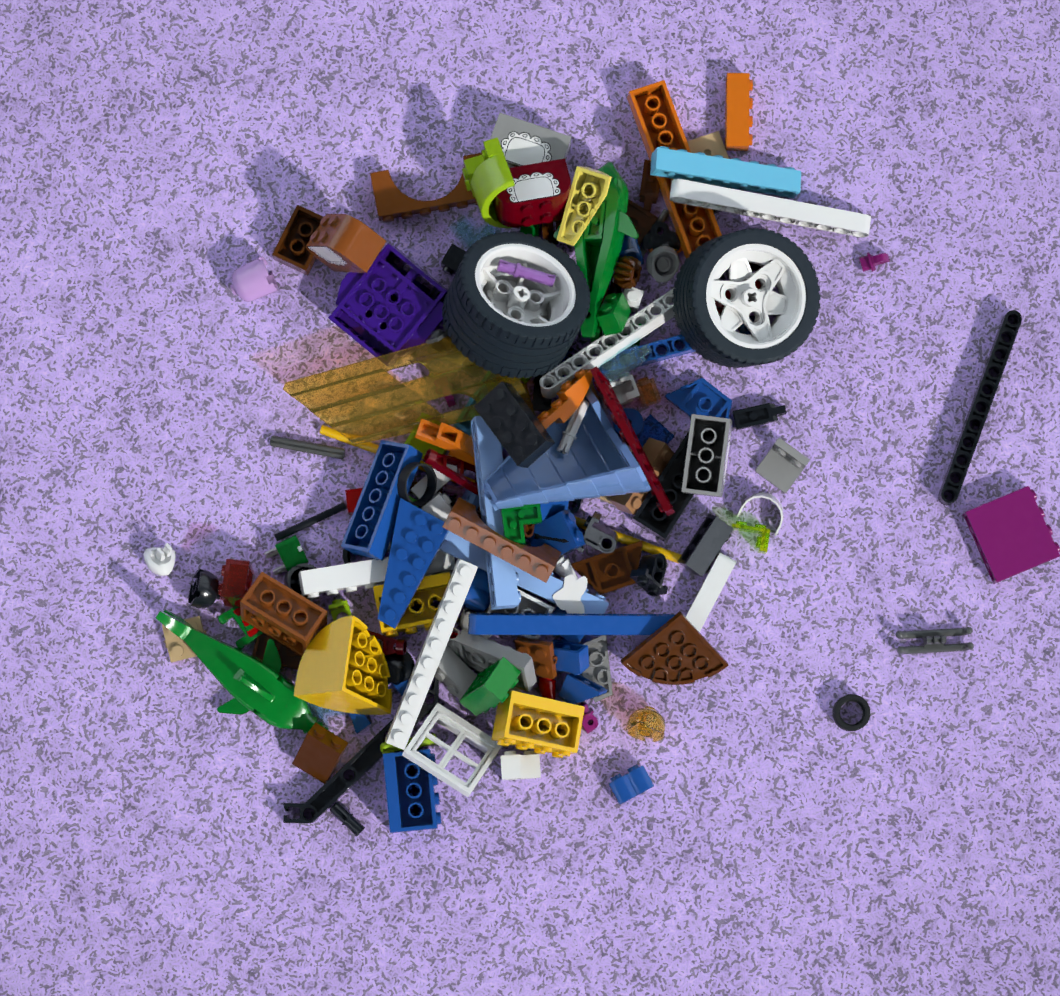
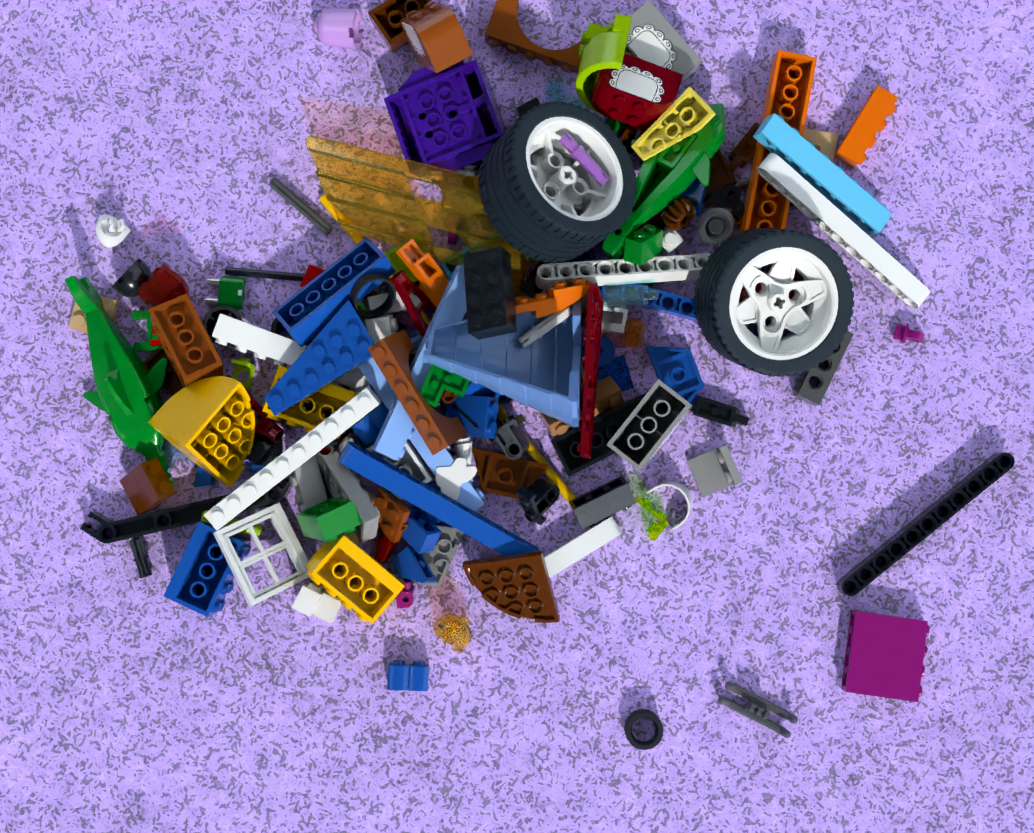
camera: 30 degrees right, 5 degrees up
none -> dark grey brick [793,331,853,406]

